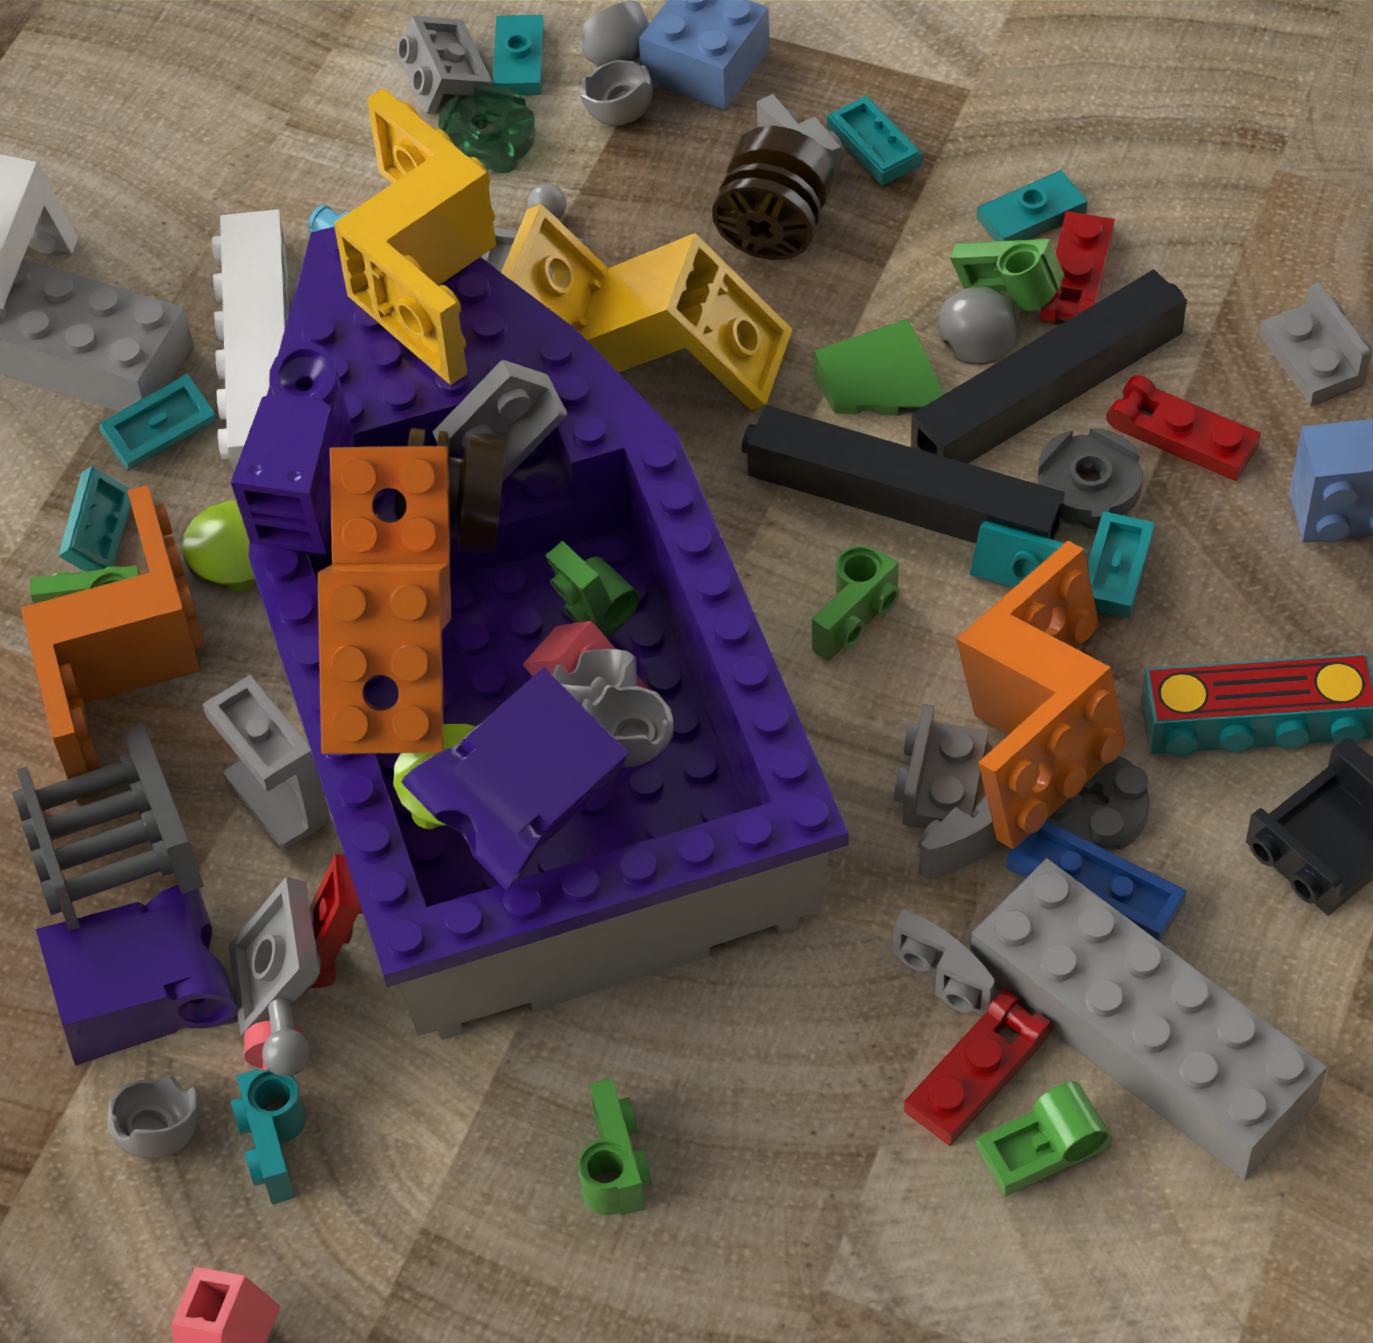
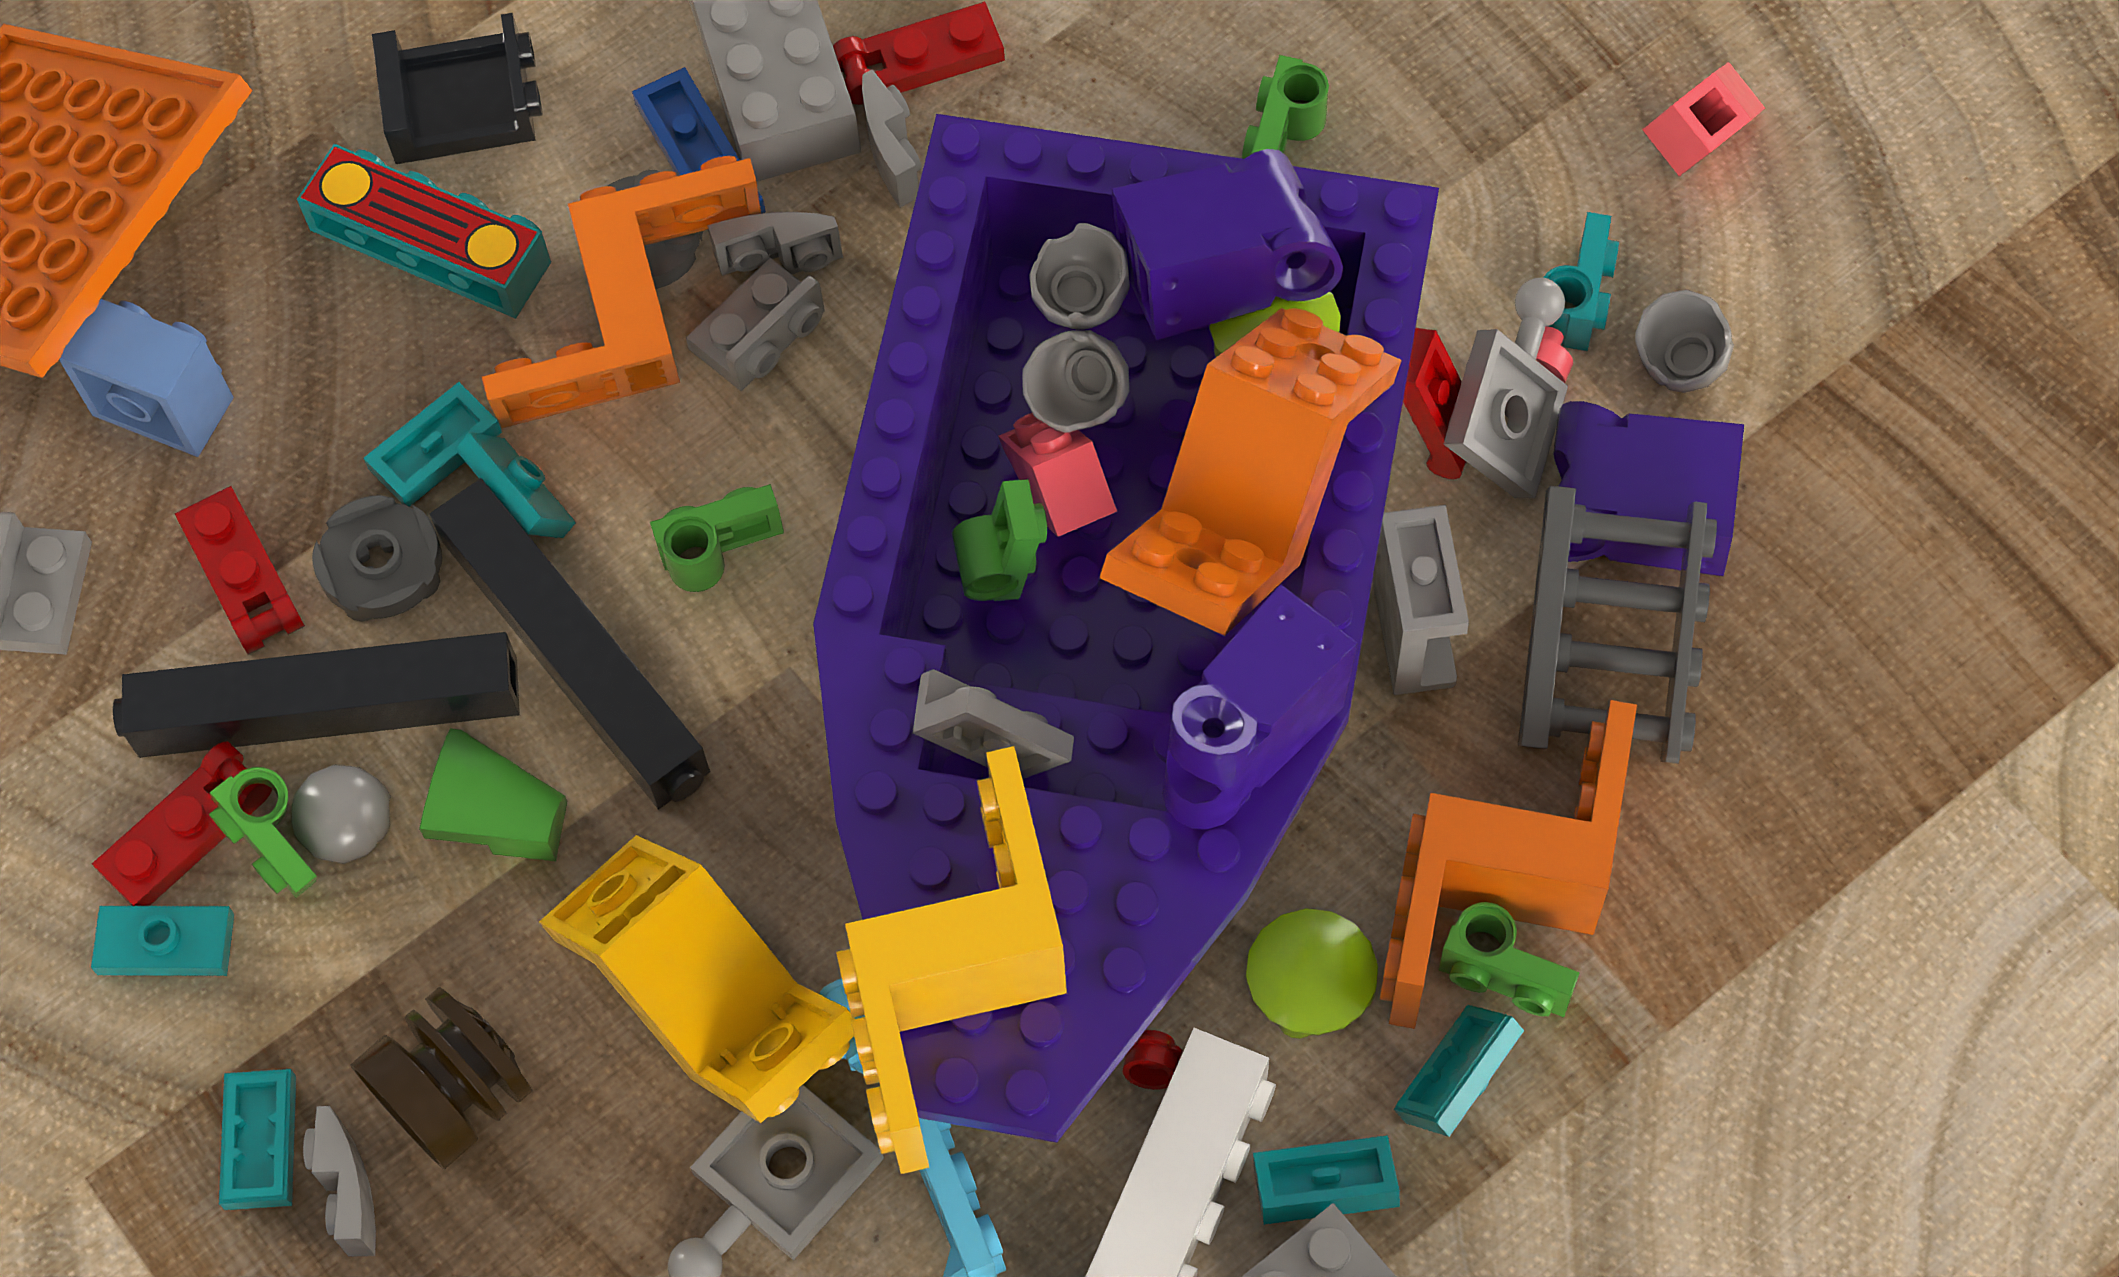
camera: 150 degrees left, 10 degrees up
dark brown wheel [394,428,507,555] -> none

